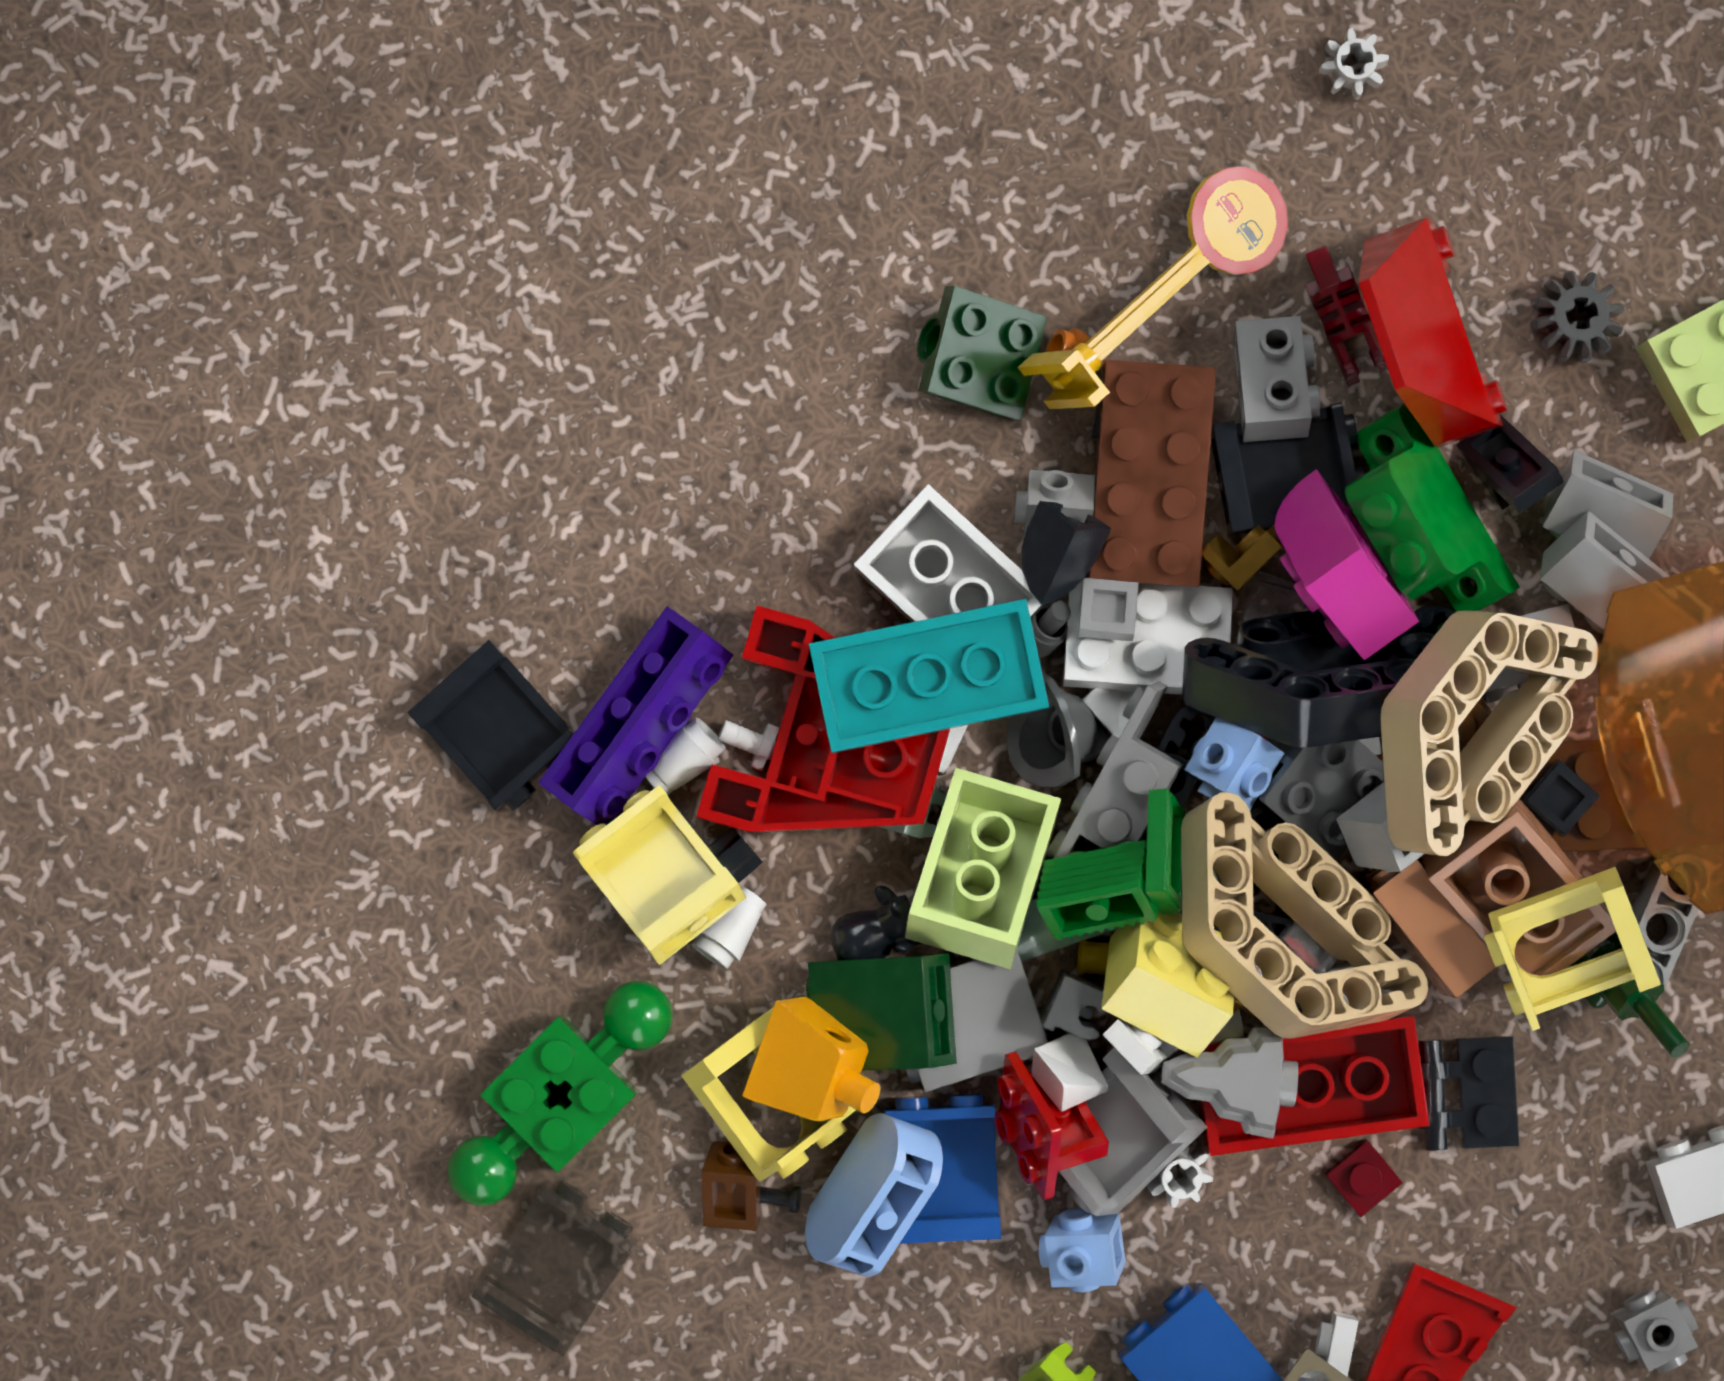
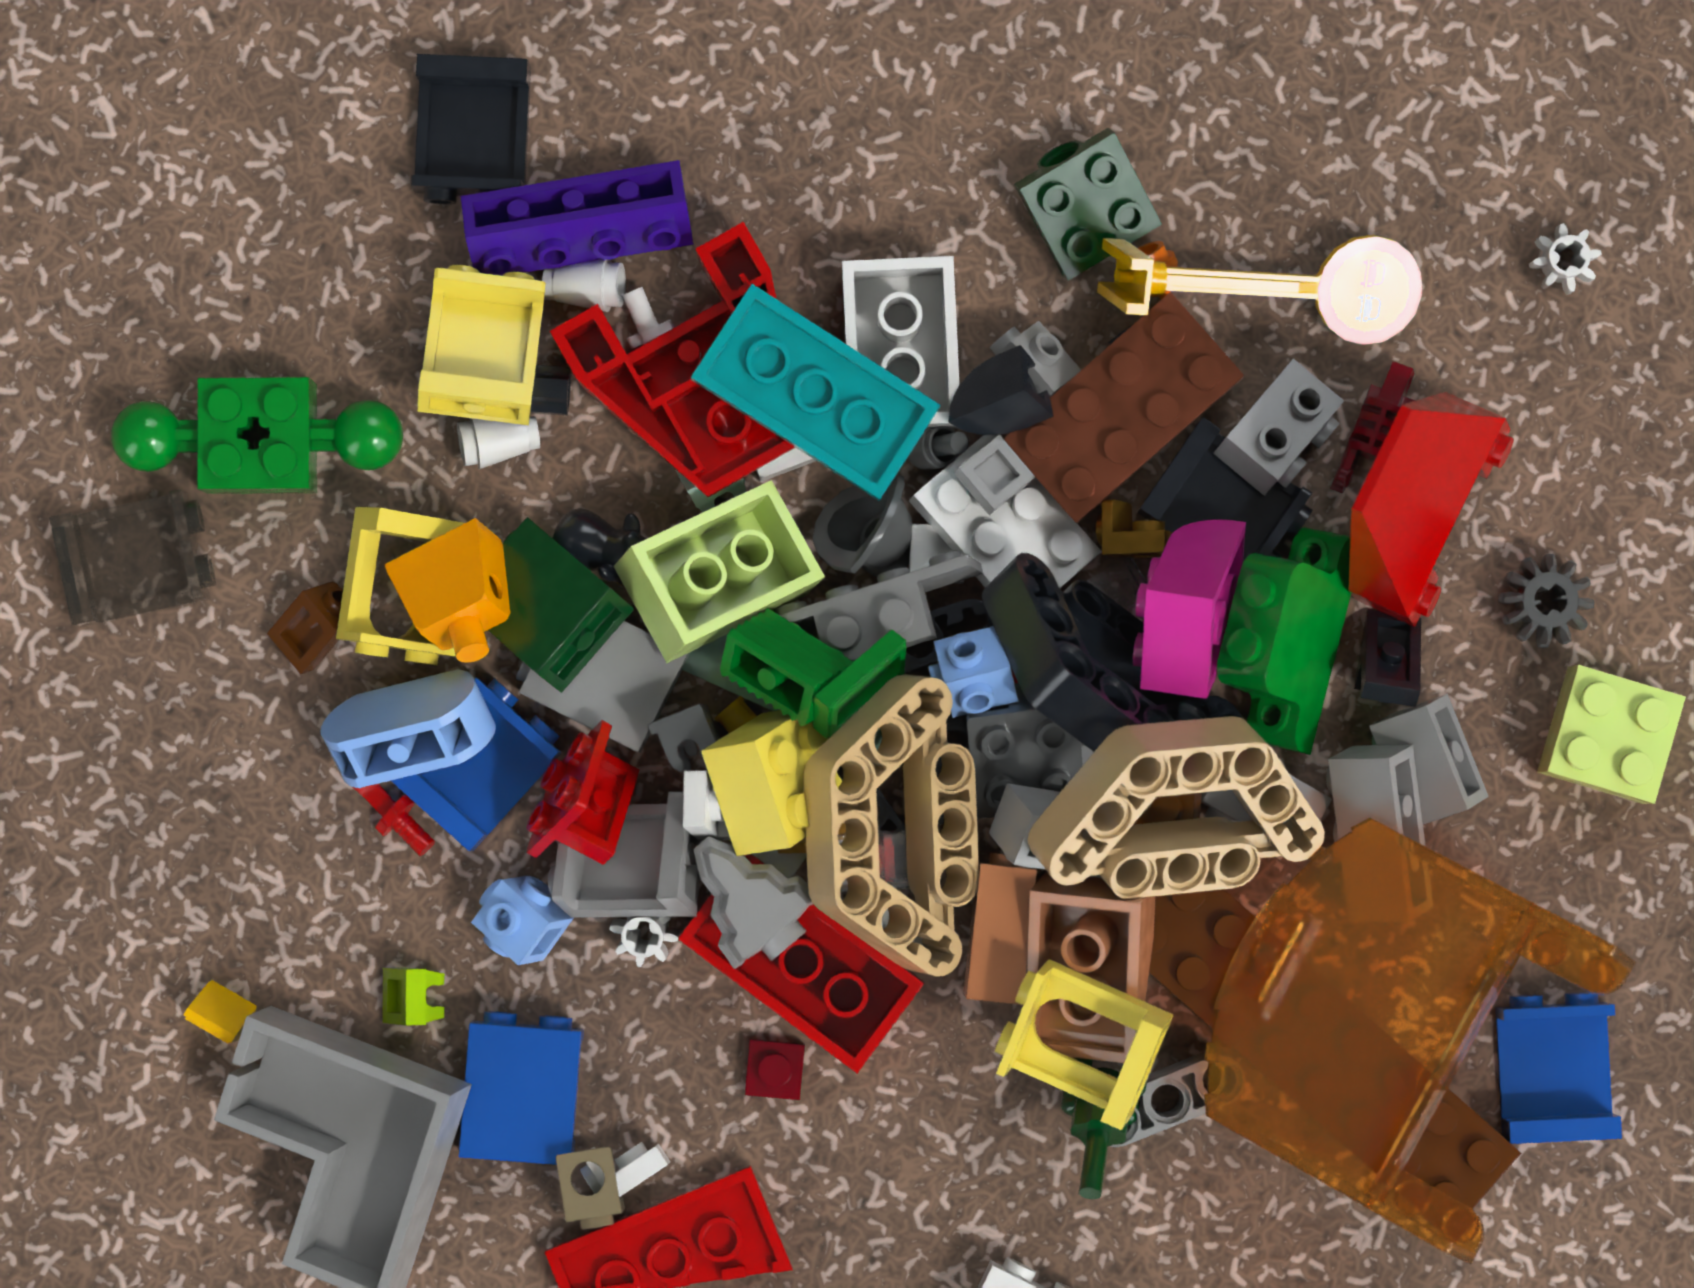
camera: 35 degrees right, 0 degrees up
black piece [760,1186,802,1213] -> none
white slope [1032,1033,1108,1112] -> none
black plate [1419,1036,1519,1151] -> none
black tile [1520,759,1600,837] -> none
none -> red piece [353,783,435,857]

